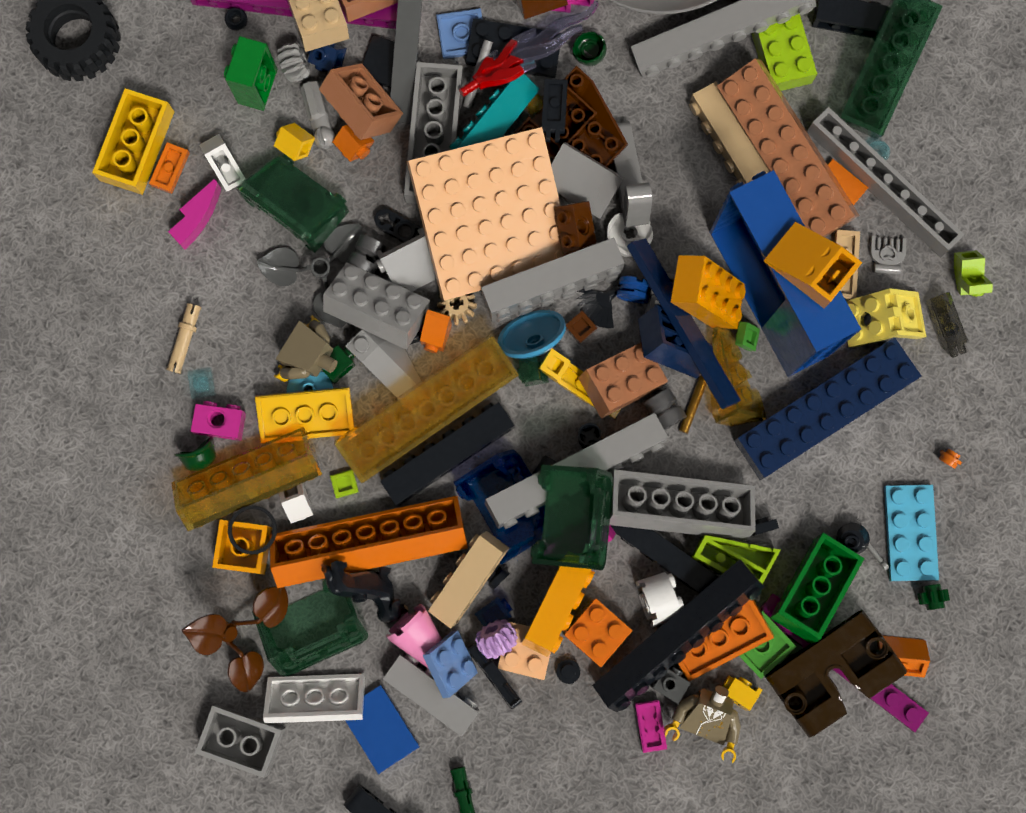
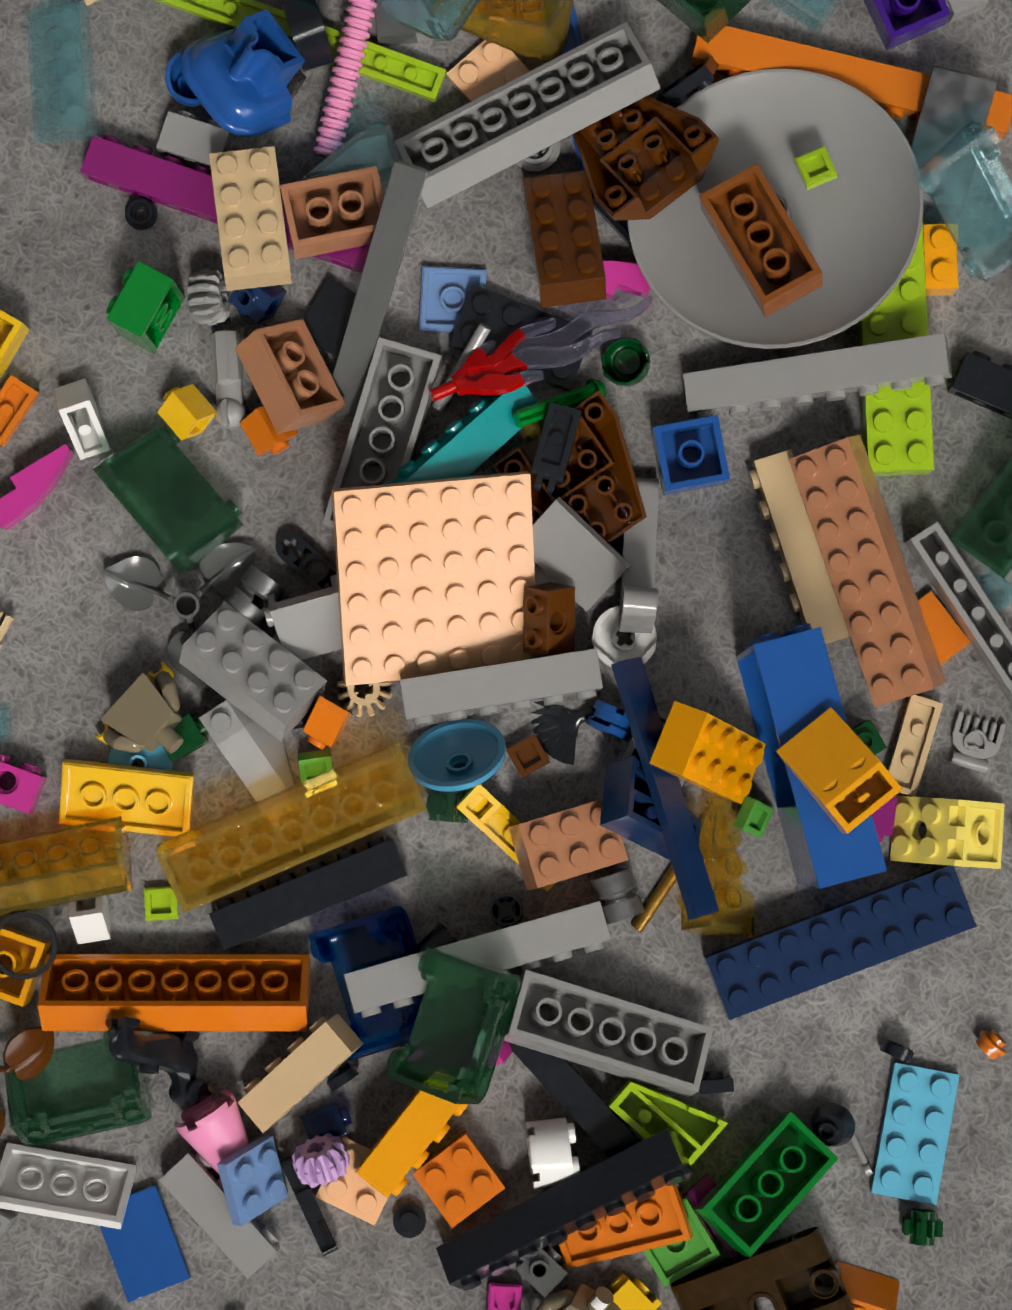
camera: 15 degrees right, 5 degrees up
none -> bright green plate [297,749,334,787]
none -> green axle [512,378,606,428]
none -> blue brick [651,415,730,496]
none -> black tile [880,1039,914,1064]

